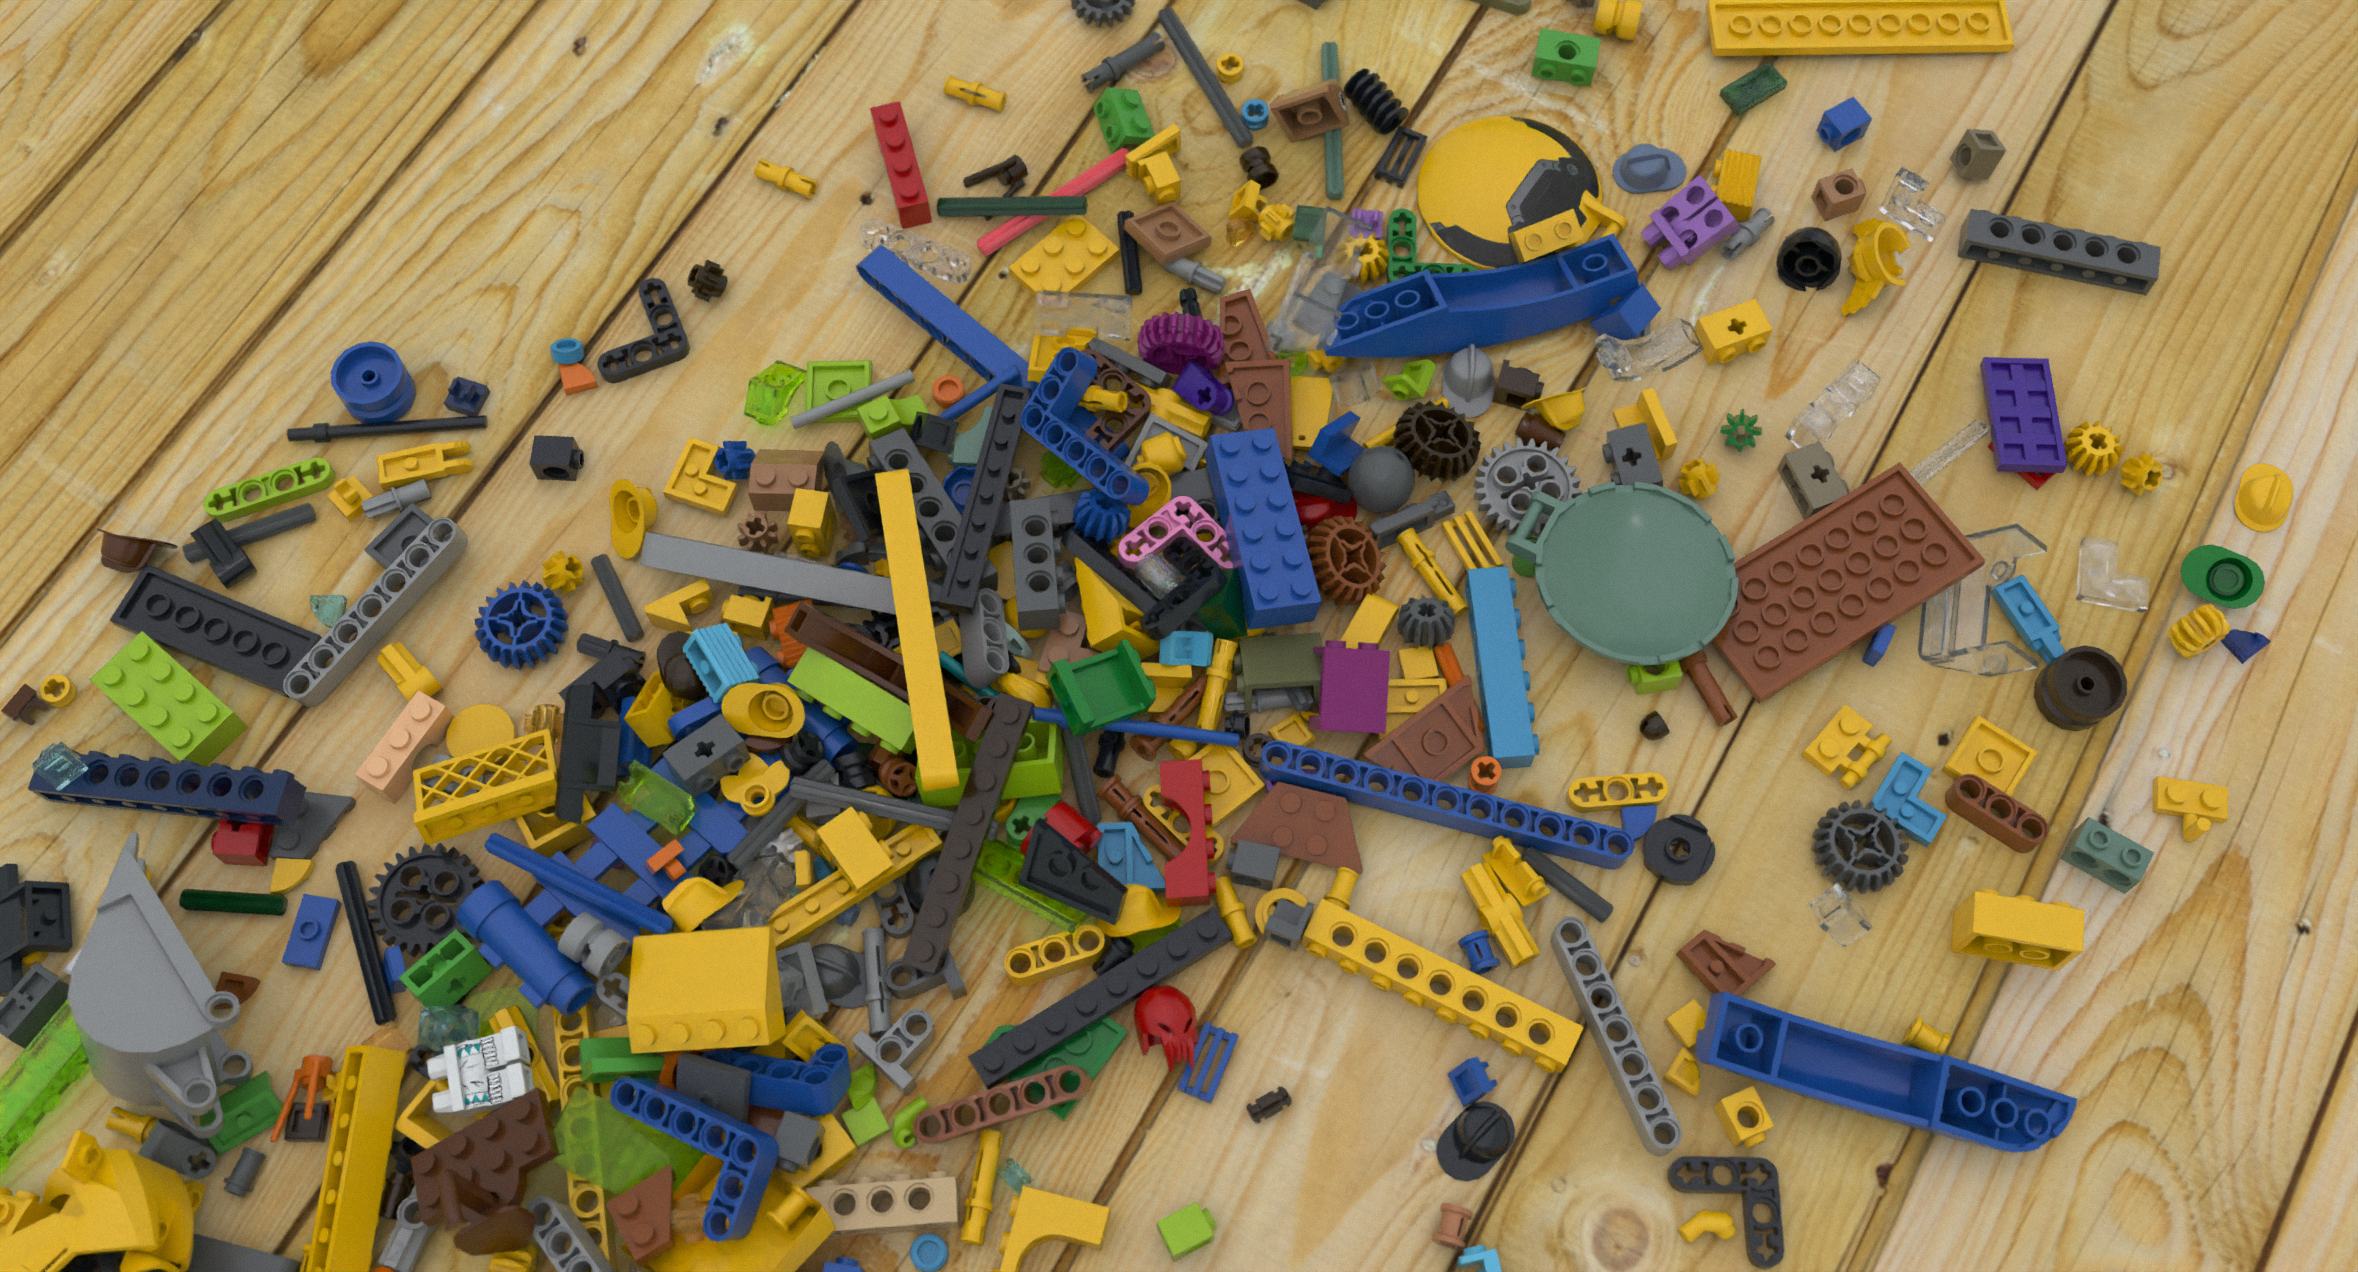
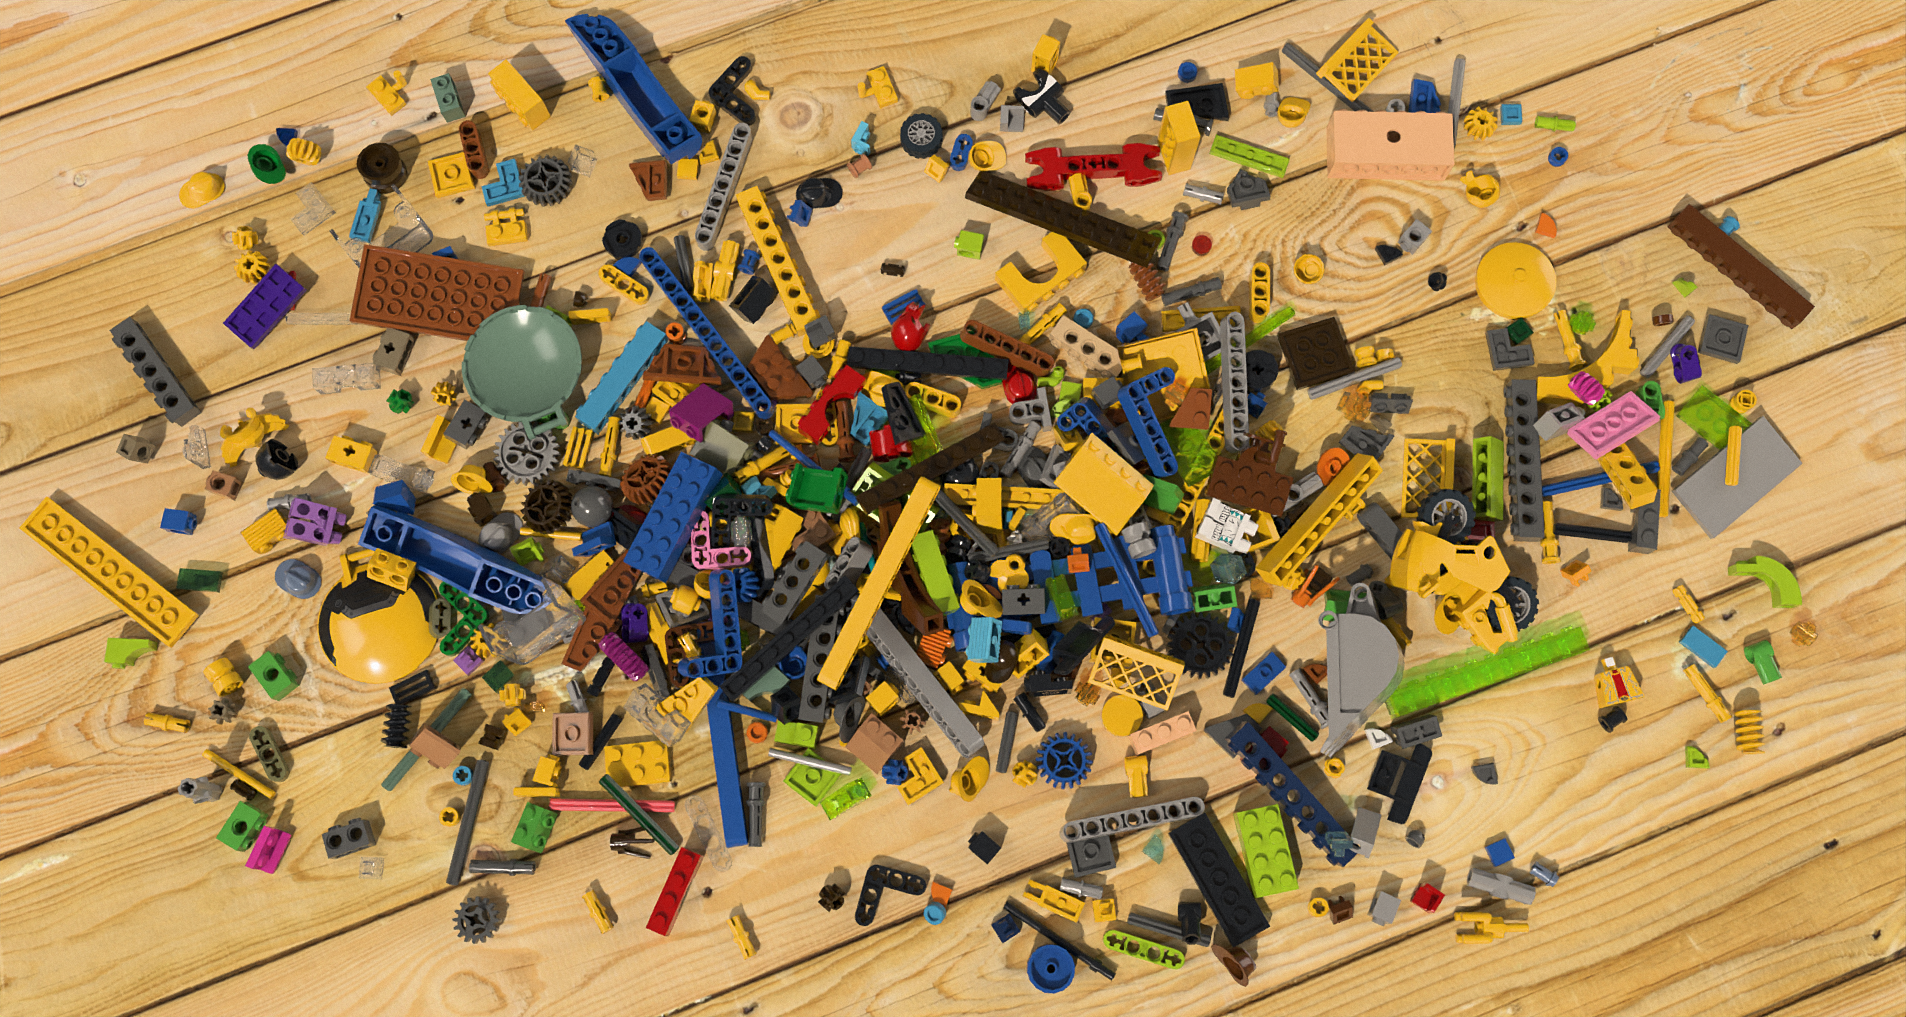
camera: 140 degrees left, 10 degrees up
none -> olive beam [429,598,451,639]
none -> yellow tile [568,308,612,325]
none -> black brick [729,276,778,324]
none -> dark grey pin [747,782,766,847]
none -> yellow bush [780,469,792,488]
none -> red piece [1002,363,1036,405]
none -> light grey pin [1289,668,1328,729]
none -> light grey hinge [1349,807,1381,859]

